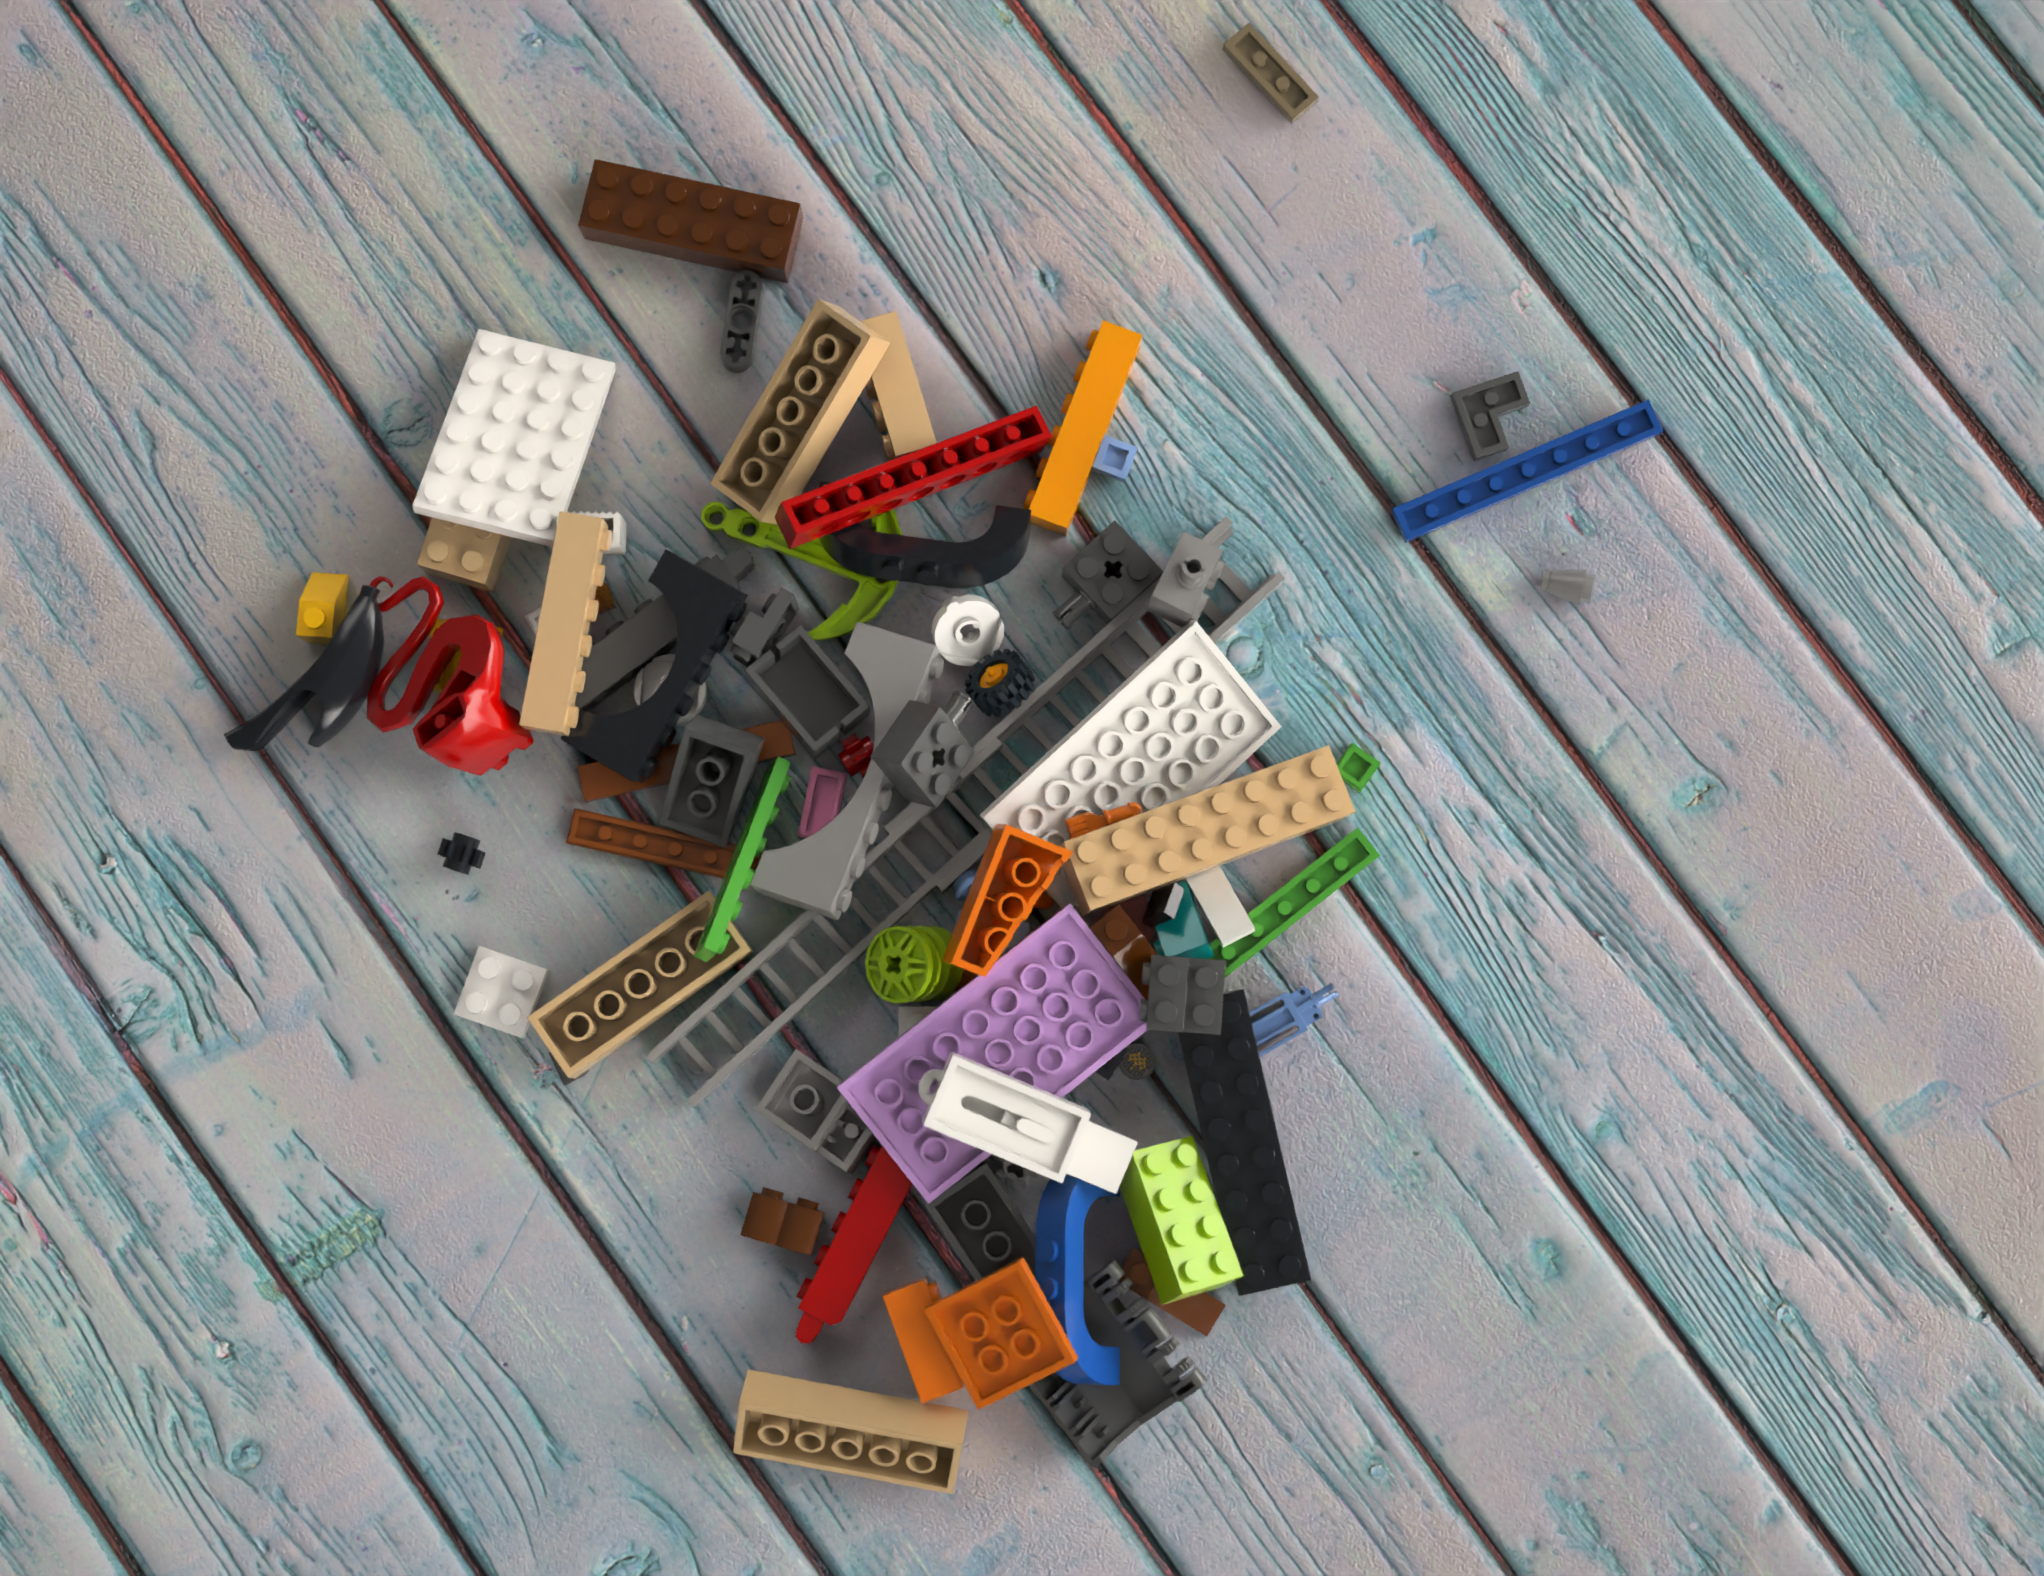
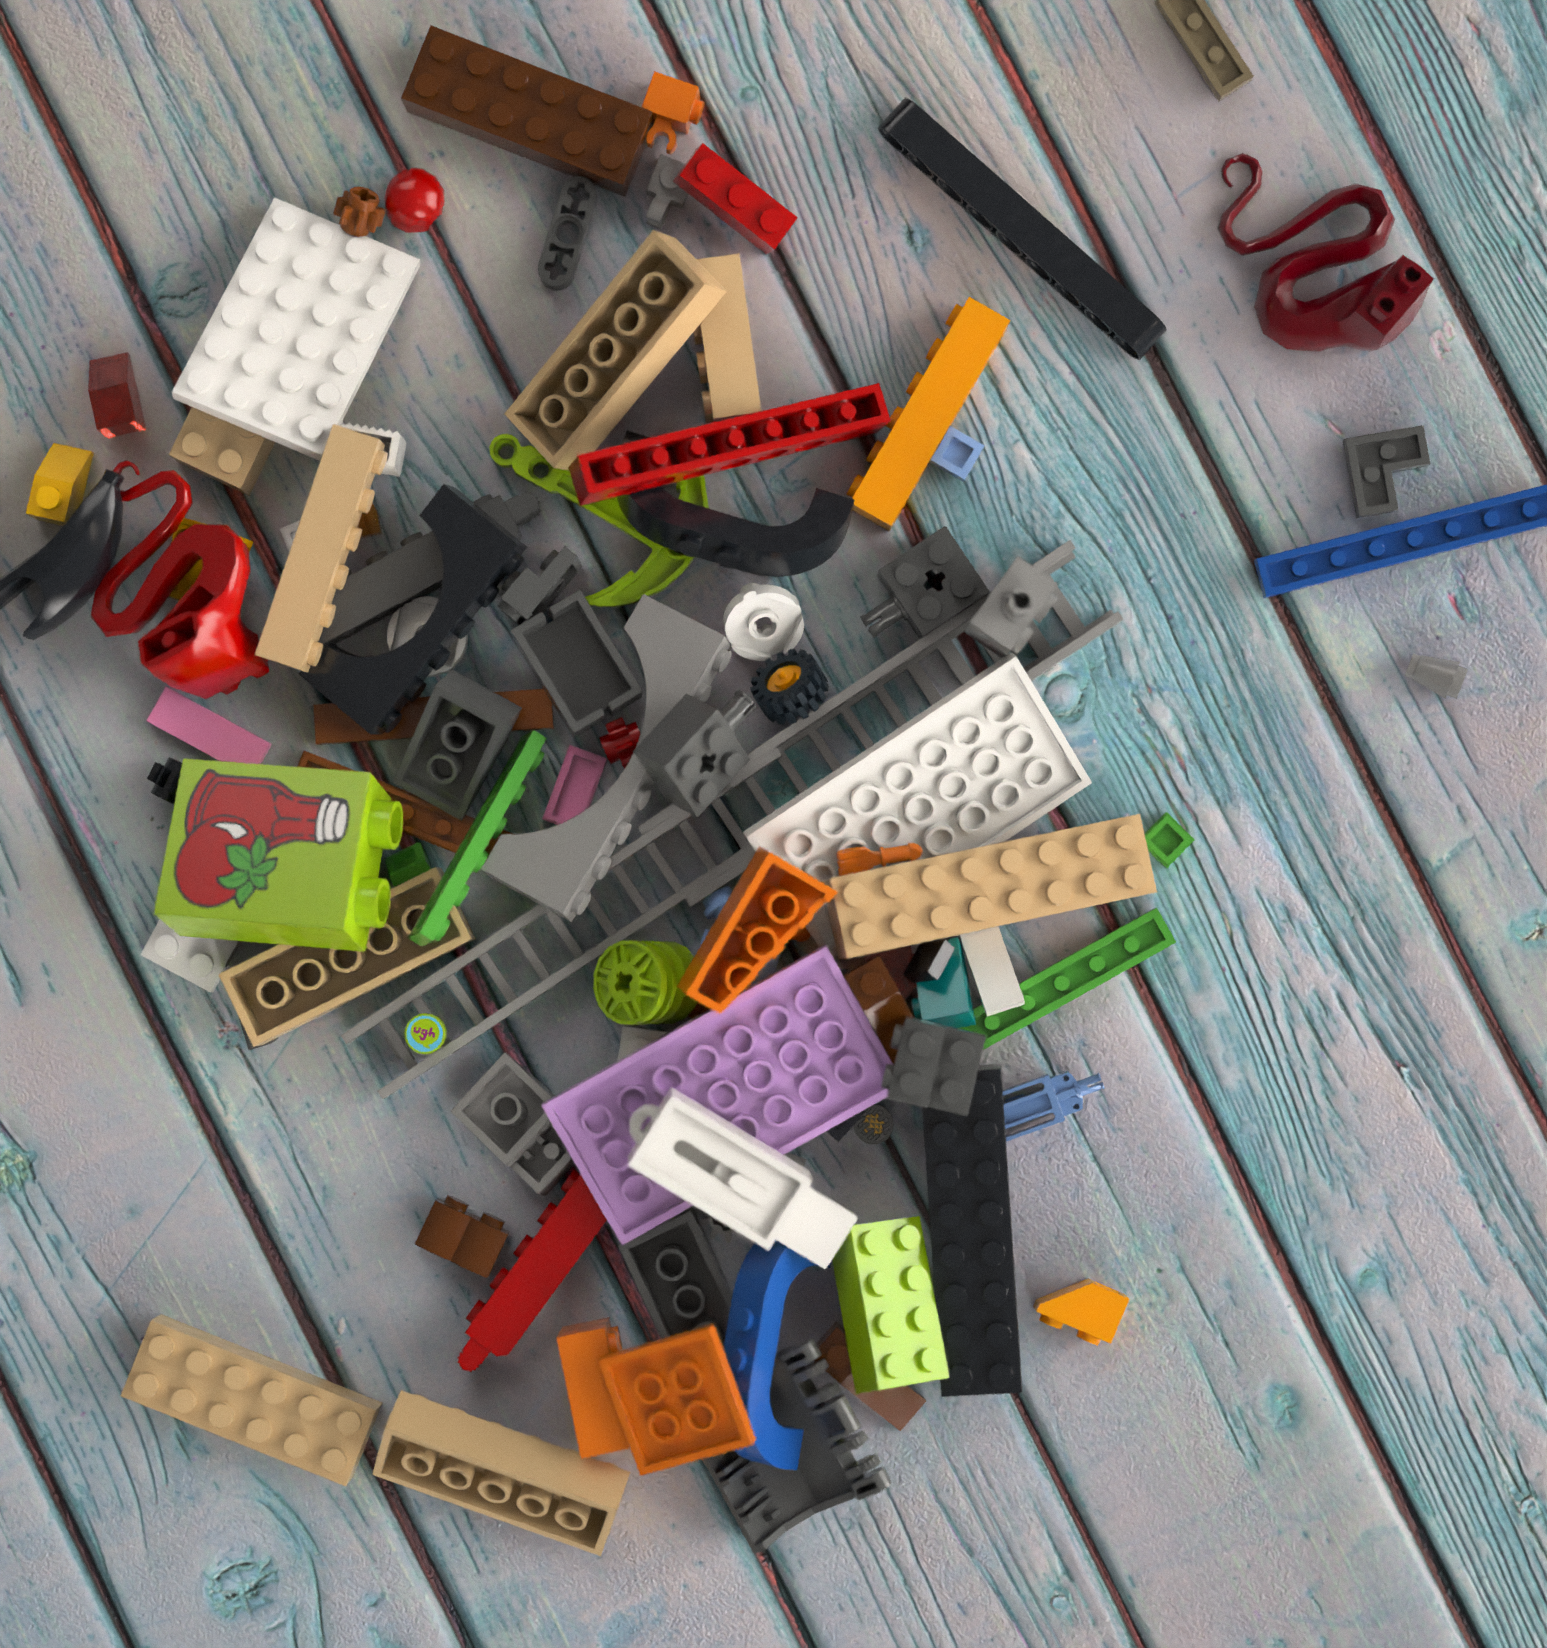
camera: 15 degrees right, 5 degrees up
none -> clear red slope [88,352,146,438]
none -> tan brick [120,1314,382,1486]
none -> bright pink tile [147,686,272,764]
none -> lime brick [153,758,403,952]
none -> dark orange gear [333,187,386,237]
none -> red hair [384,167,444,233]
none -> bright green tile [385,842,431,887]
none -> tile [405,1013,447,1054]
none -> orange brick [642,71,704,155]
none -> light grey plate [646,154,688,229]
none -> red brick [673,143,798,254]
none -> black beam [878,98,1166,360]
none -> light orange slope [1033,1278,1129,1345]
none -> dark red hips [1217,153,1434,352]

